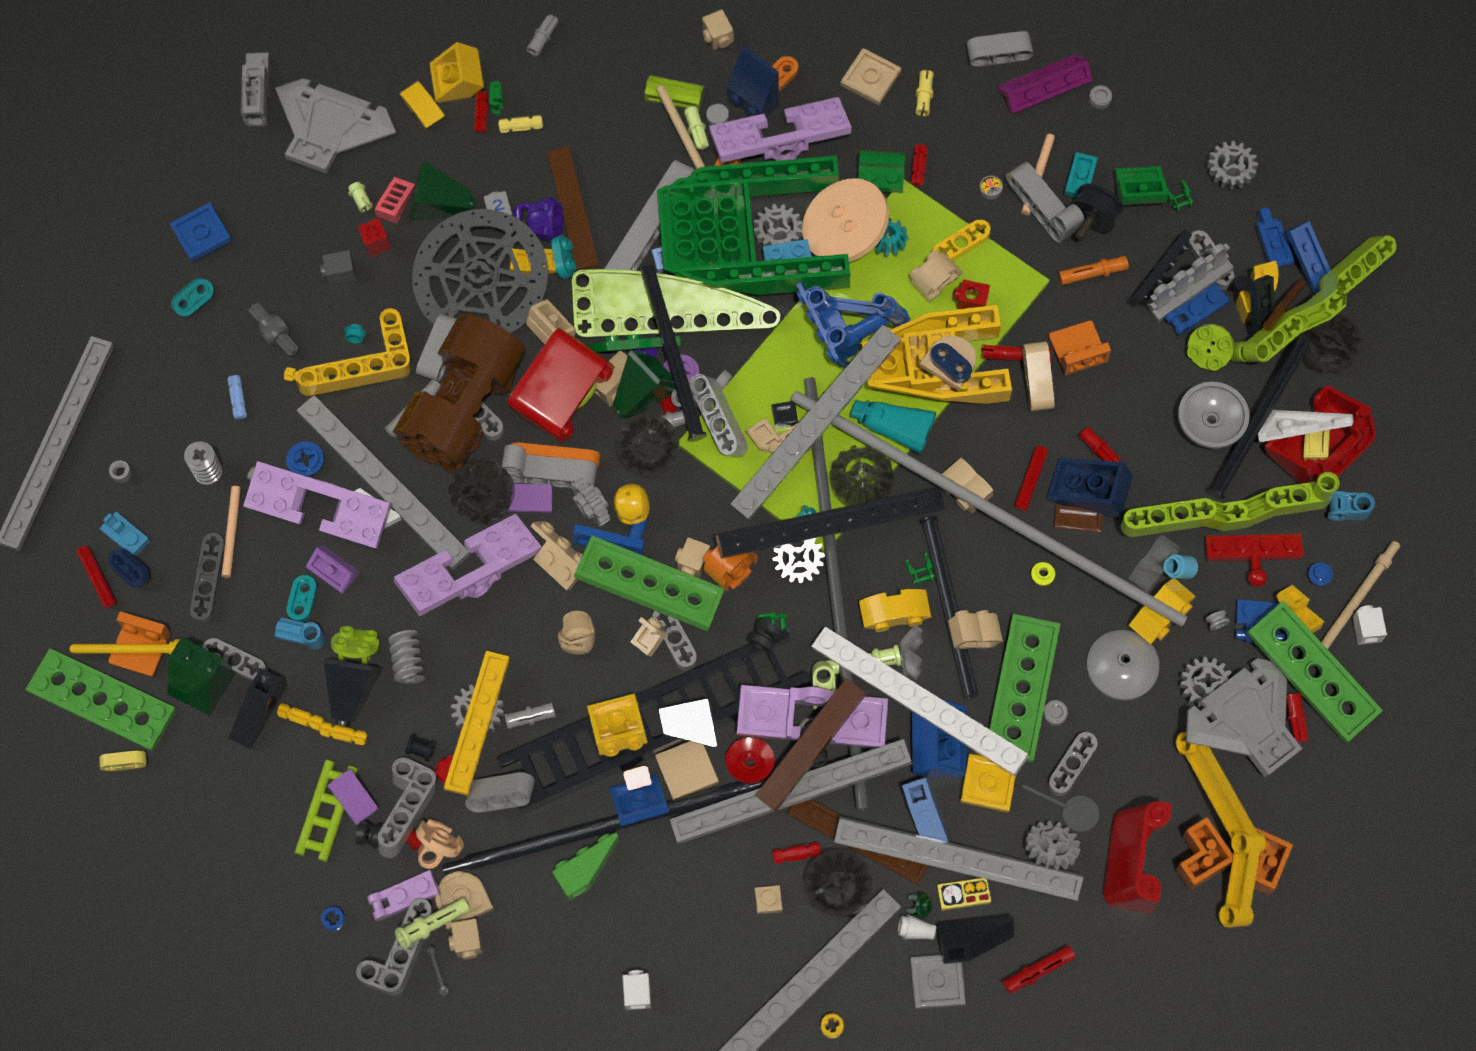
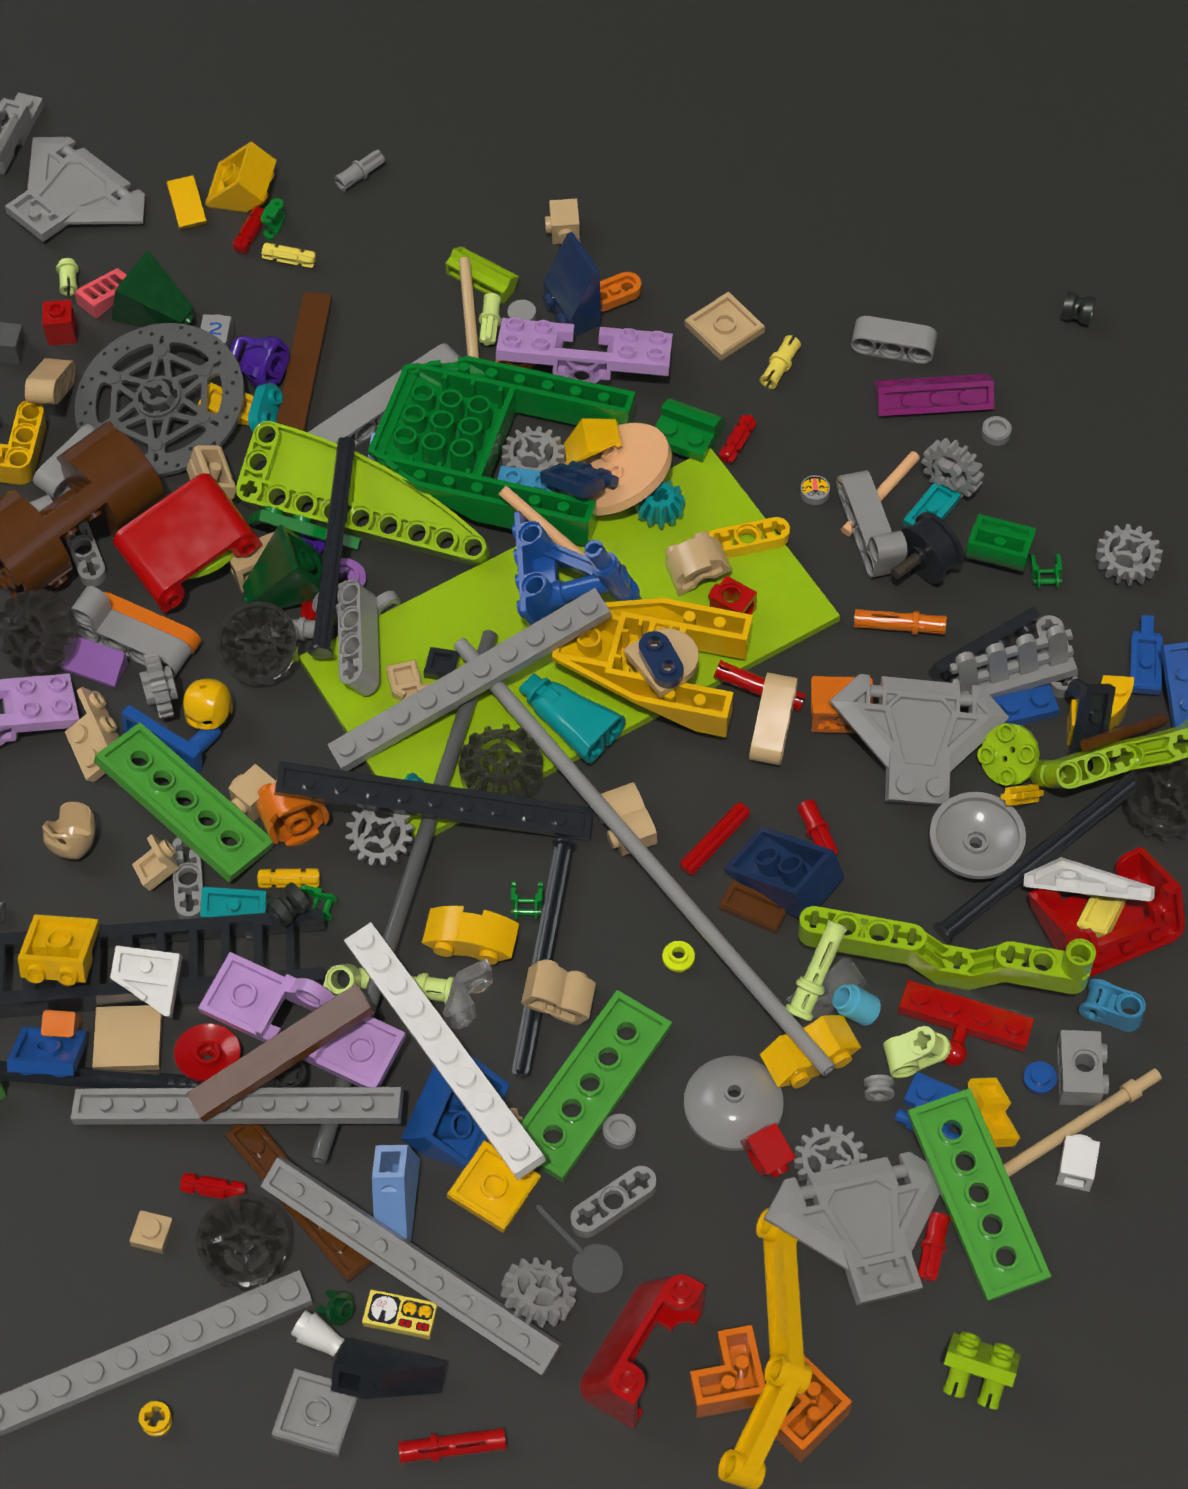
camera: 20 degrees right, 10 degrees down
none -> tan beam [25,358,76,405]
none -> teal plate [200,887,266,918]
none -> yellow axle [257,868,320,888]
none -> light nougat bar [498,486,586,556]
none -> dark blue plate [540,461,619,499]
none -> yellow slope [564,418,622,465]
none -> red brick [740,1122,796,1178]
none -> yellowish green pin [785,920,847,1021]
none -> light grey plate [829,674,1009,806]
none -> yellowish green piece [883,1026,951,1078]
none -> light grey gear [921,438,984,499]
none -> lime plate [943,1332,1021,1409]
none -> yellow axle [1000,784,1044,806]
none -> light grey brick [1057,1030,1109,1106]

